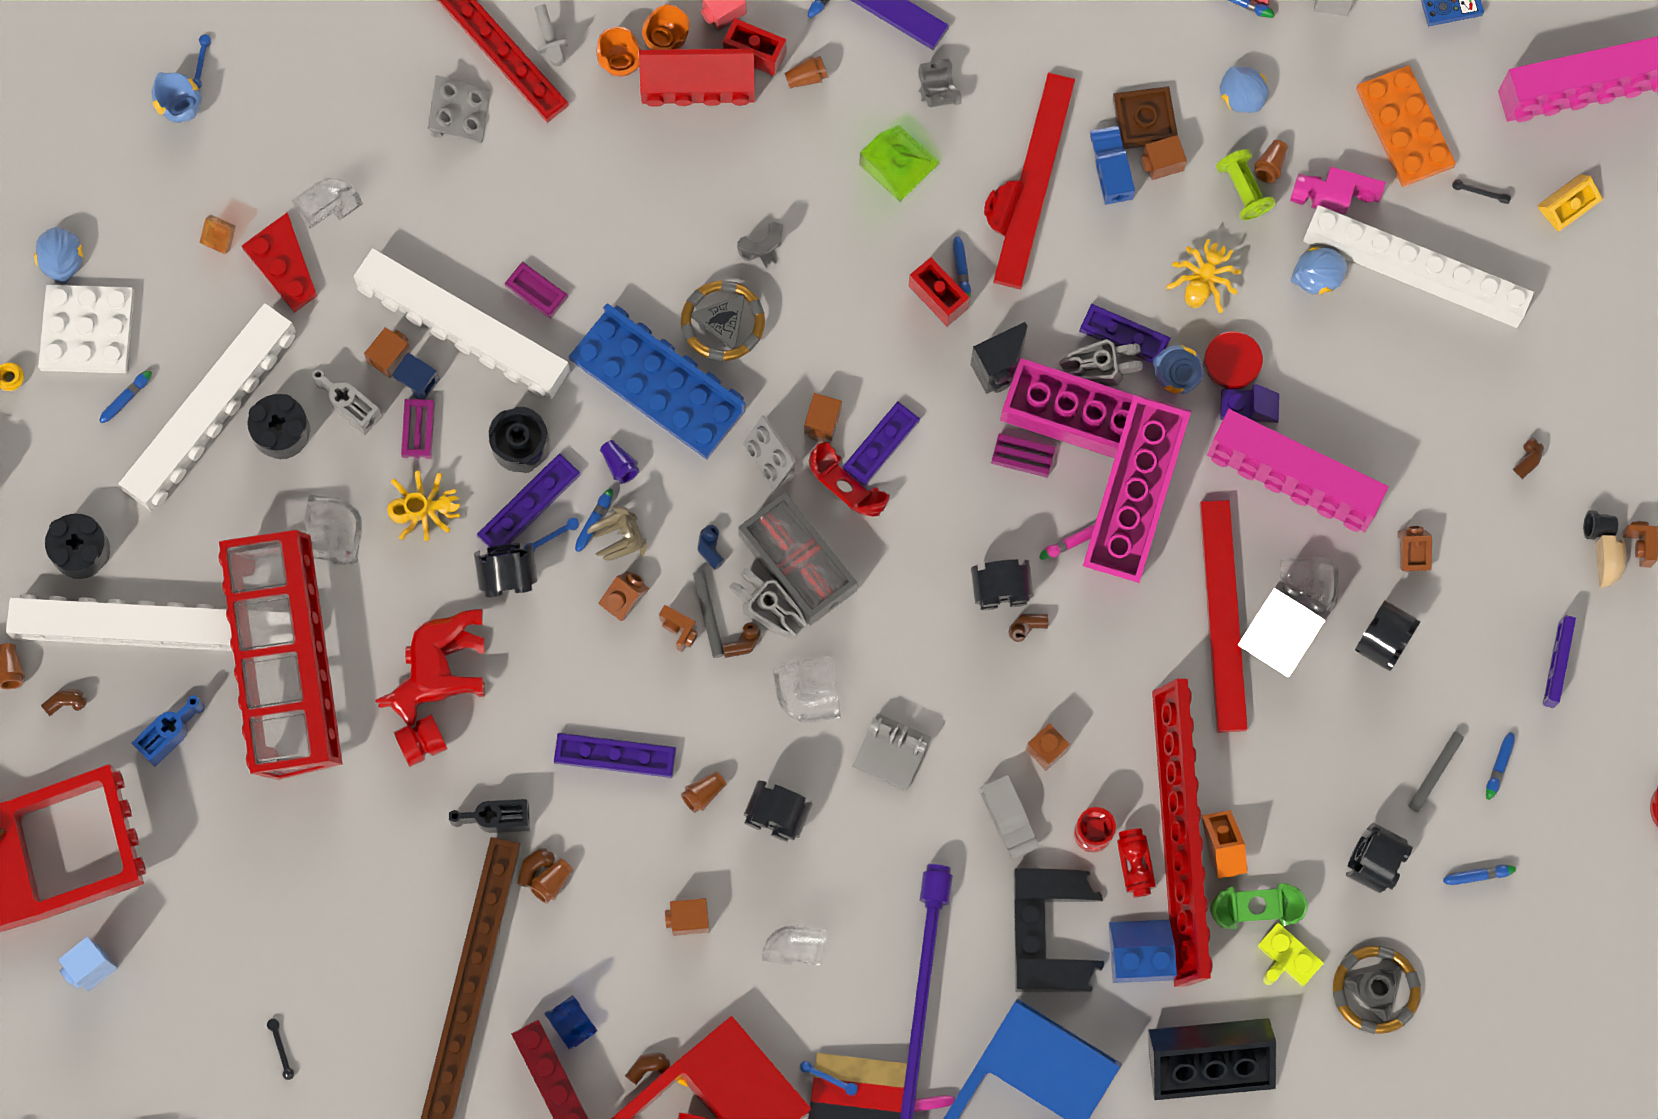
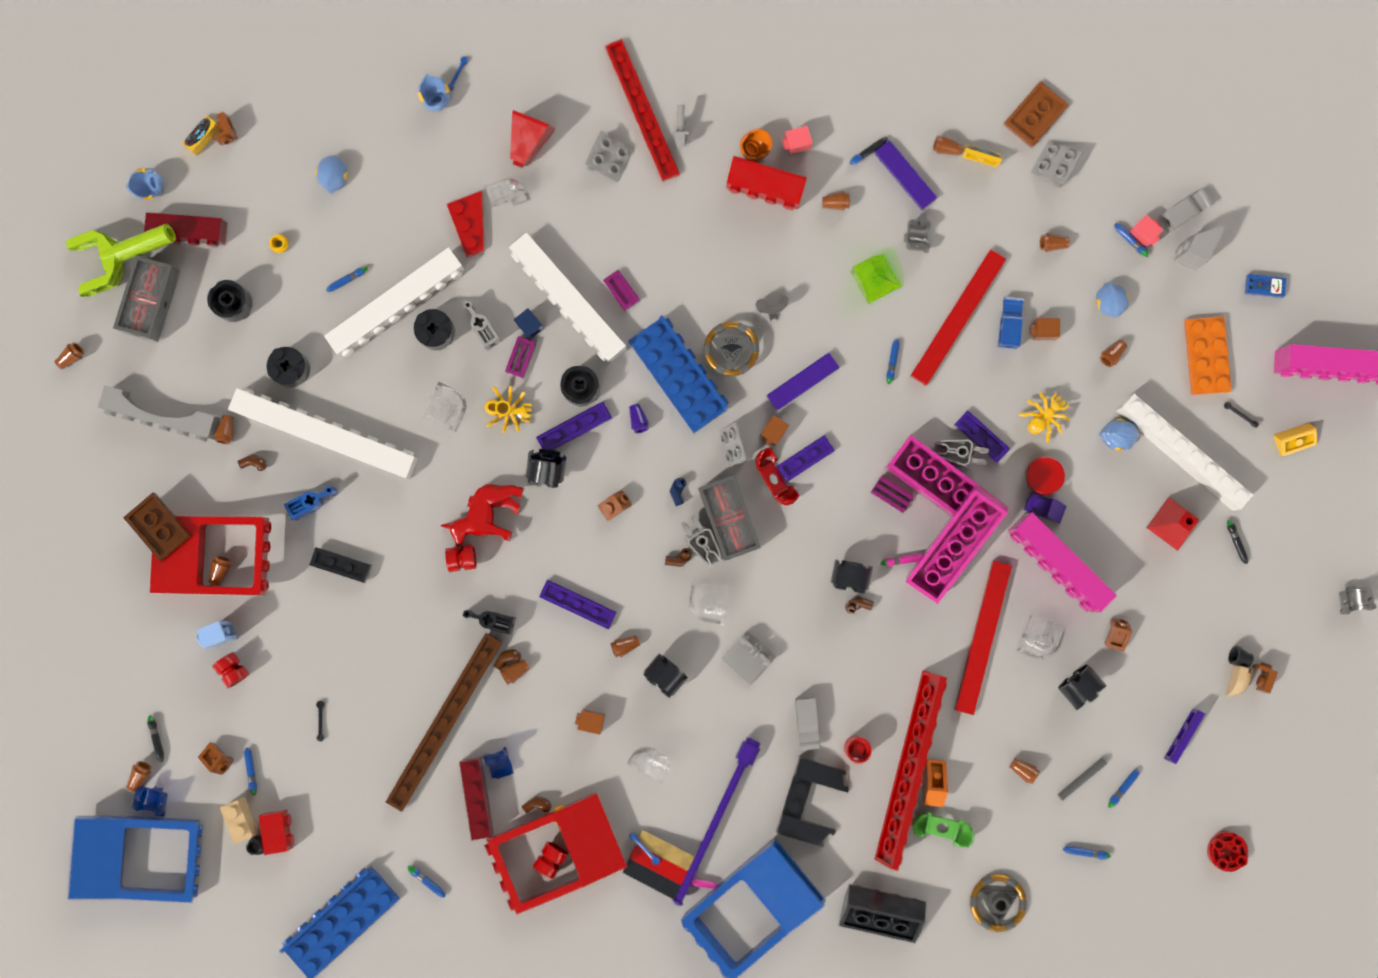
camera: 20 degrees right, 10 degrees up
white plate [38,285,135,373] -> none
clear orange plate [199,214,236,254] -> none
window [218,530,343,780] -> none
dark orange brick [364,327,411,378] -> none
blue hinge [524,518,579,552] -> none
blue piece [575,489,613,552] -> none
dark tan piece [587,505,647,561] -> none
orange hair [596,27,641,77] -> none
dark orange bracket [659,604,698,652] -> none
dark grey bar [693,571,724,658] -> none
red brick [723,18,787,76] -> none
red brick [908,257,970,327] -> none
black slope [970,322,1028,394] -> none
red plate [984,180,1023,236] -> none
dark orange brick [1026,723,1070,771] -> none
blue slope [1109,919,1177,983] -> none
reddish brown tile [1112,86,1178,149] -> none
red piece [1117,828,1156,898] -> none
medium blue hair [1153,345,1204,394] -> none
lime hose [1216,149,1276,221] -> none
brick [1238,581,1331,677] -> none
neon yellow plate [1257,923,1324,987] -> none
dark pink plate [1290,167,1386,214] -> none
black brick [1346,823,1413,893] -> none
reddish brown arm [1512,438,1544,480] -> none
none -> dark orange cone [209,556,231,586]
none -> red wheel [212,652,249,689]
none -> black plate [309,547,372,583]
none -> slope [510,110,555,168]
none -> dark purple tile [766,352,840,411]
none -> dark orange cone [1009,758,1040,784]
none -> dark orange cone [1039,233,1070,252]
none -> red slope [1146,497,1200,551]
none -> black piece [1227,520,1248,564]

